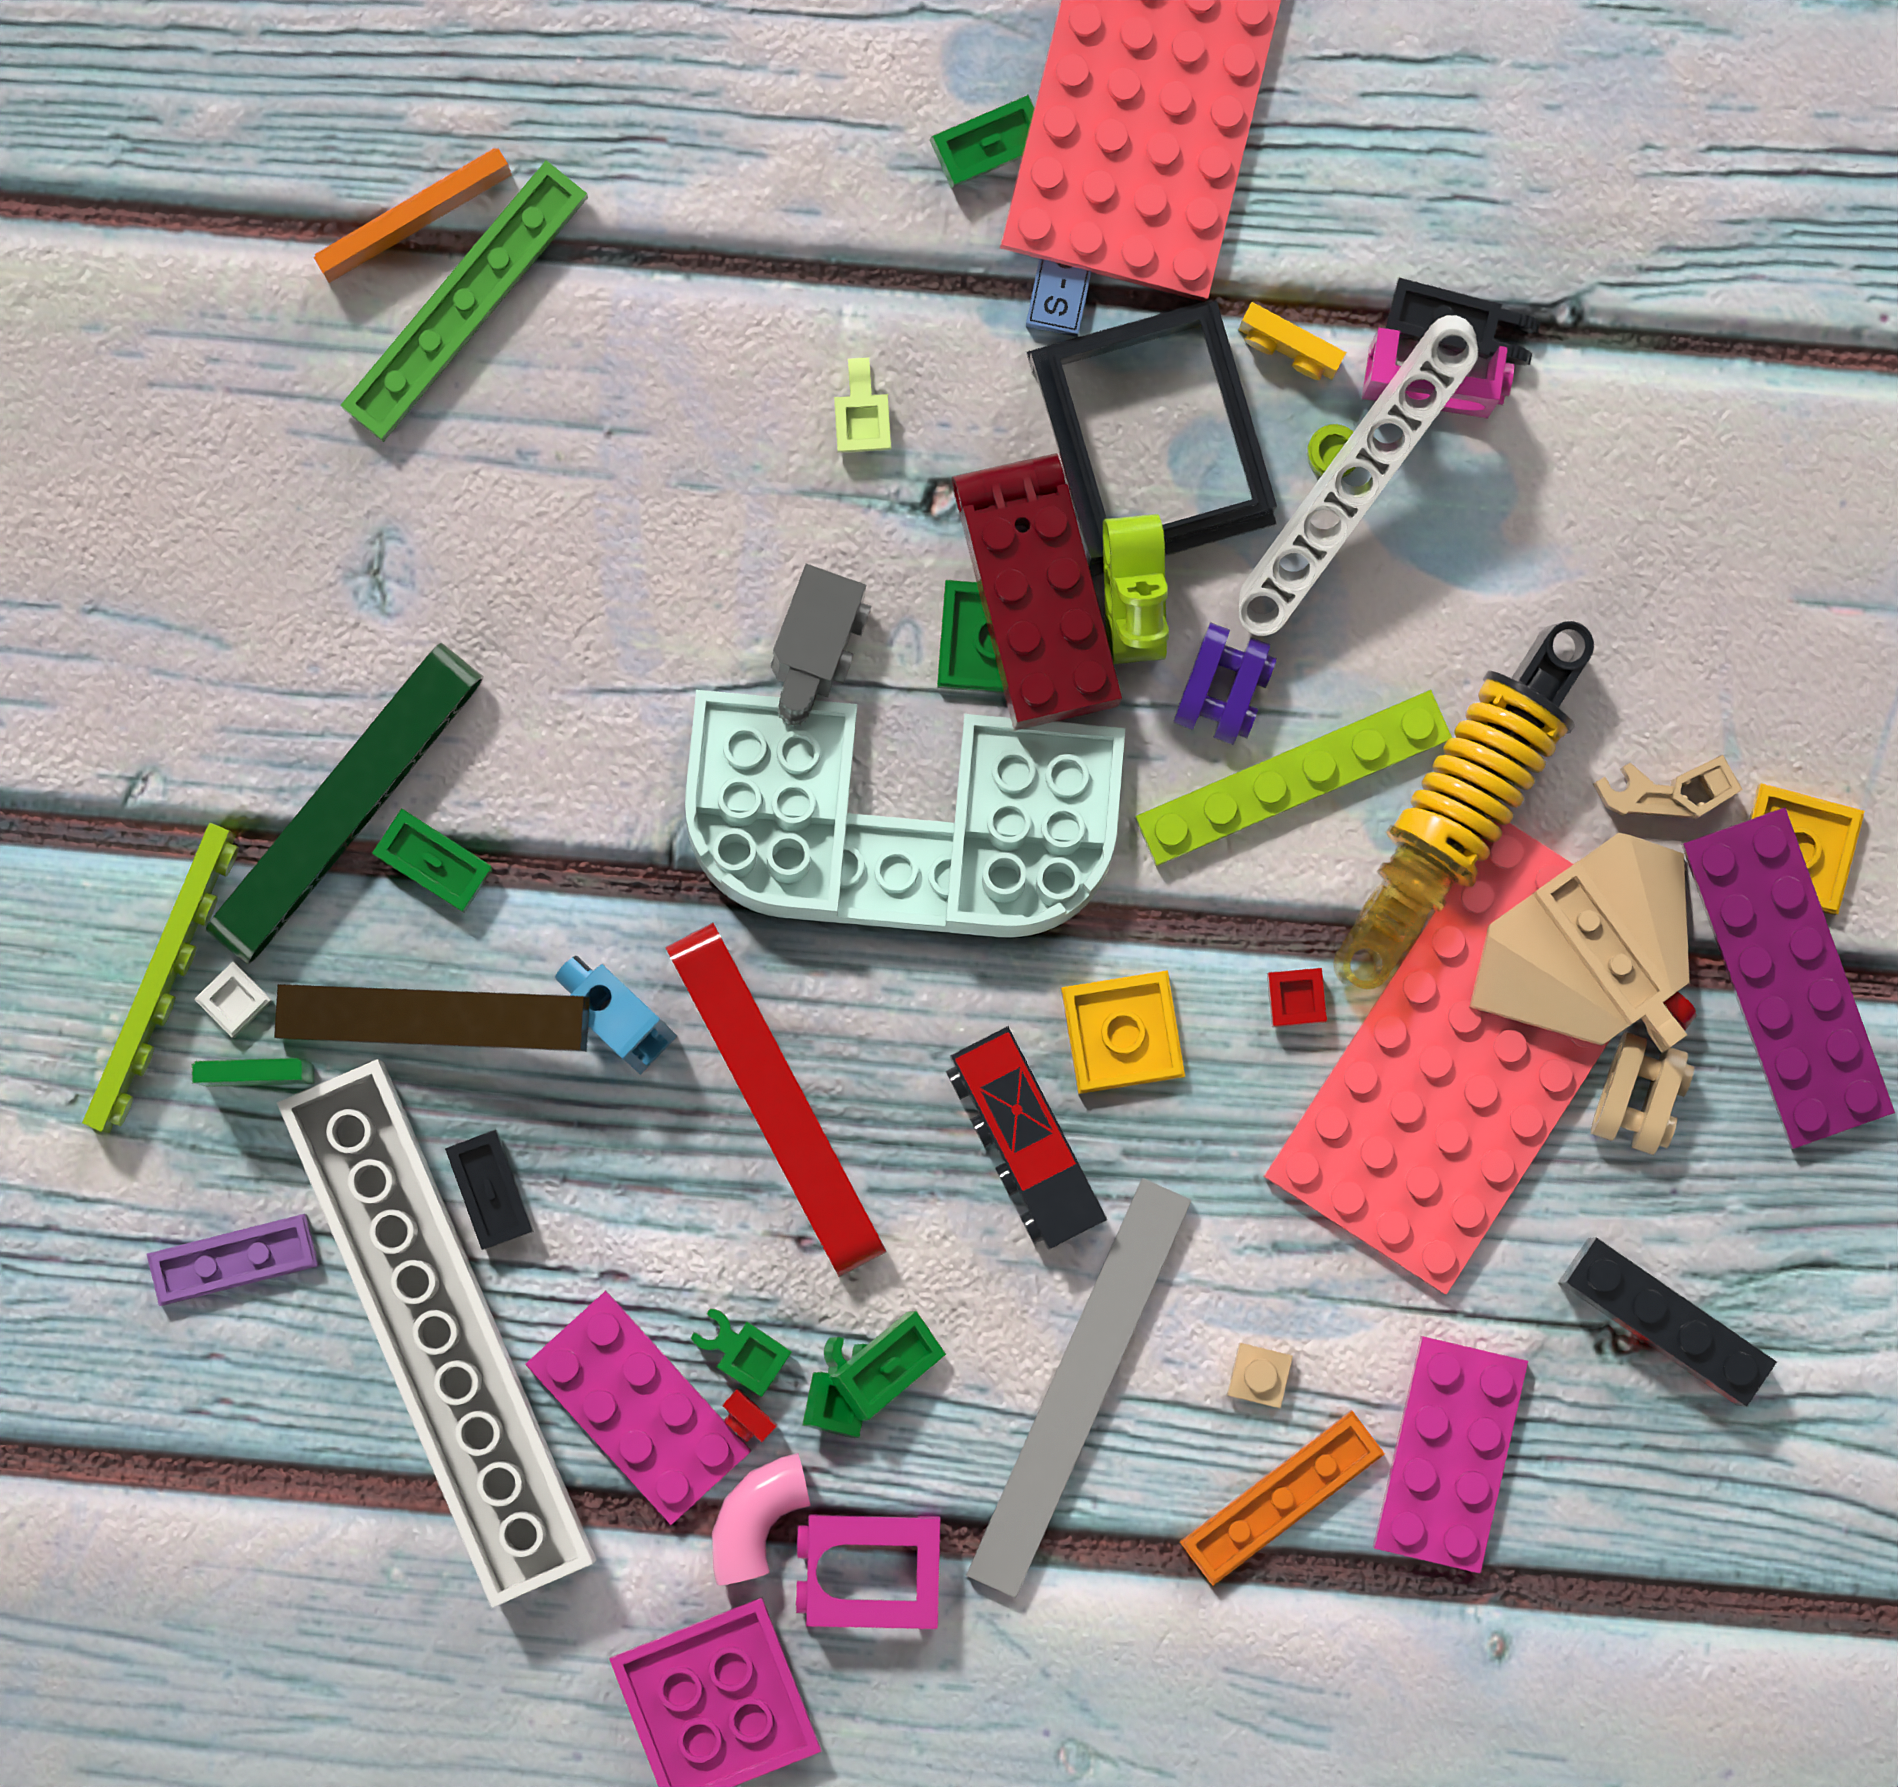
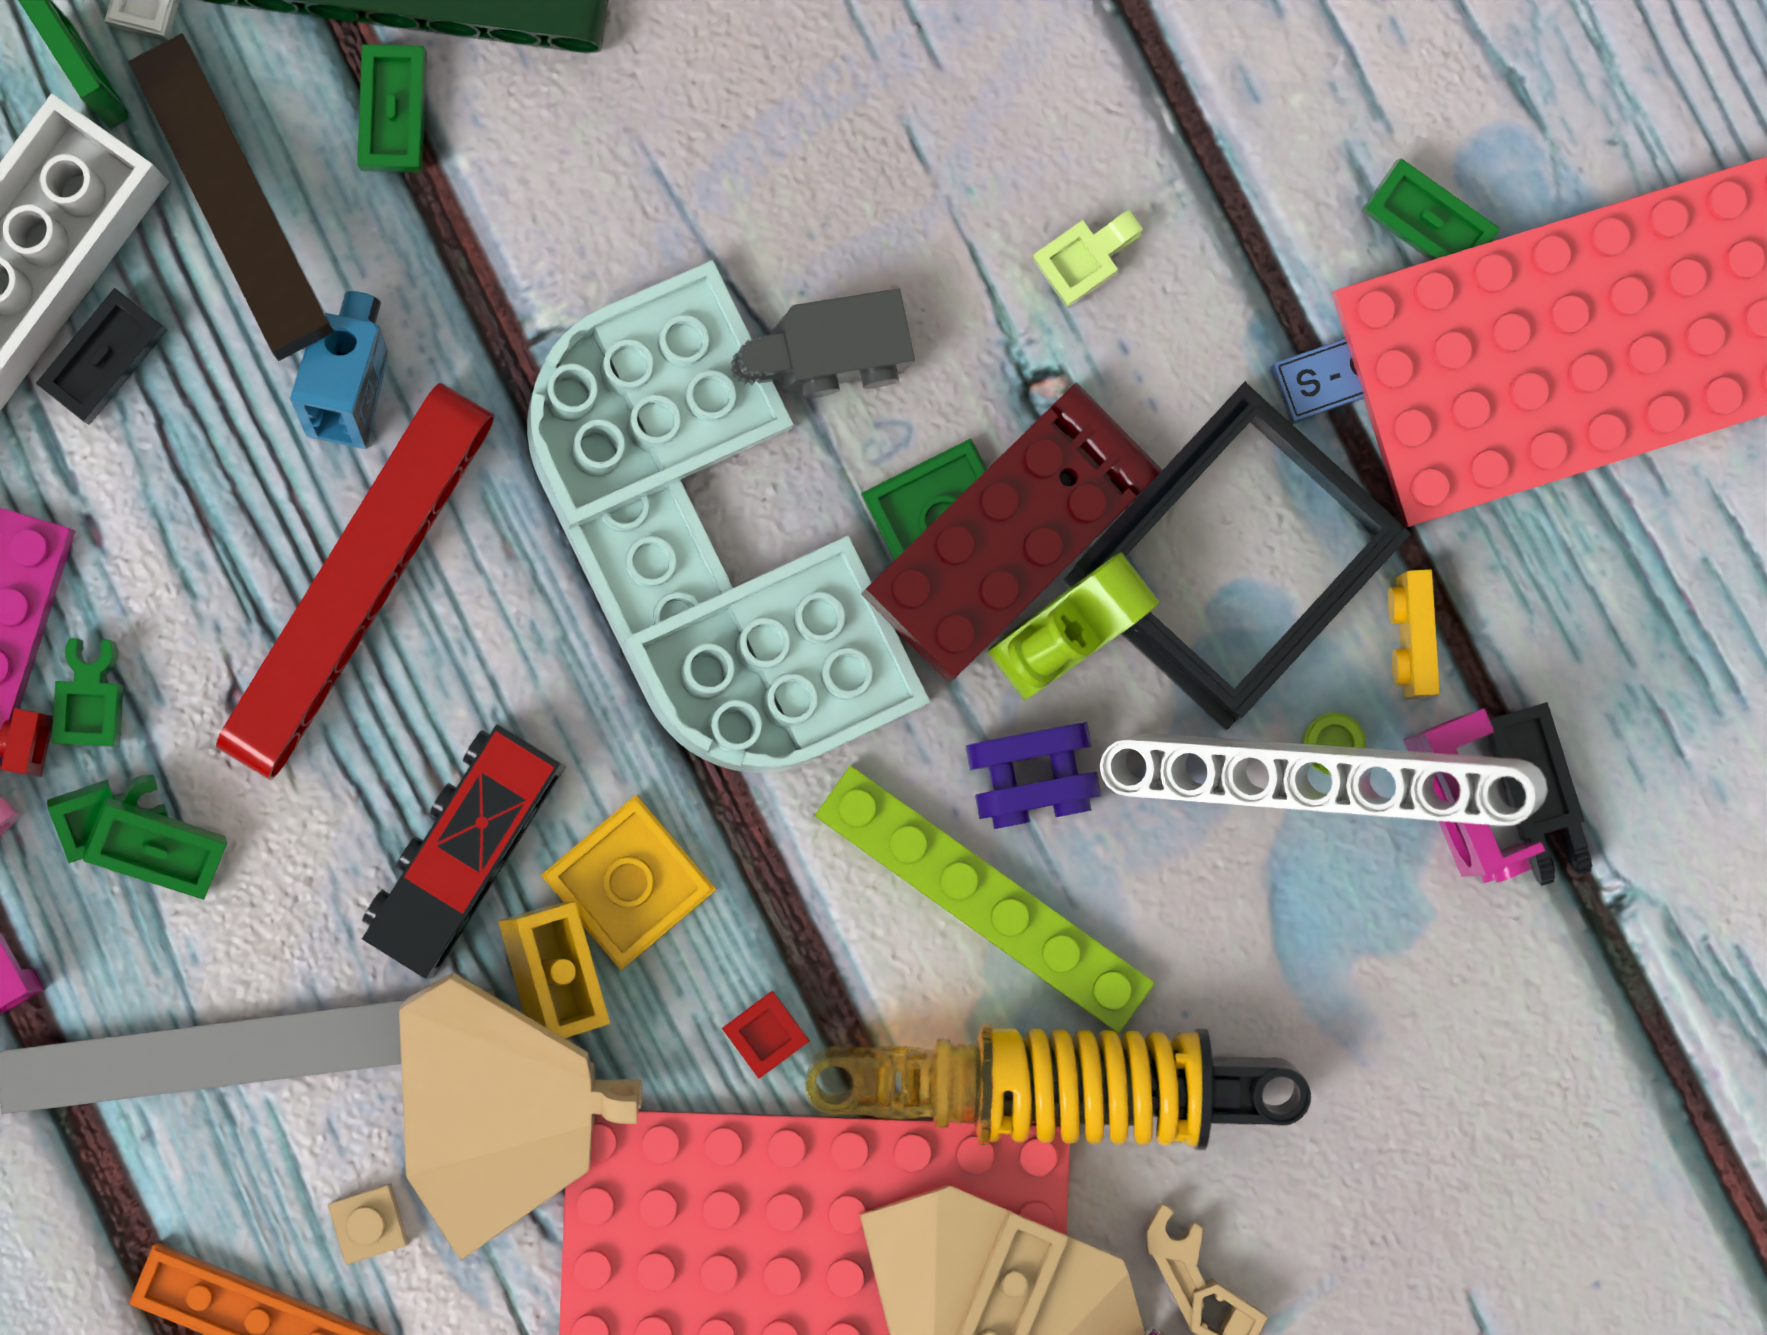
camera: 60 degrees right, 0 degrees up
none -> tan panel [399,973,643,1261]
none -> yellow brick [498,901,610,1038]

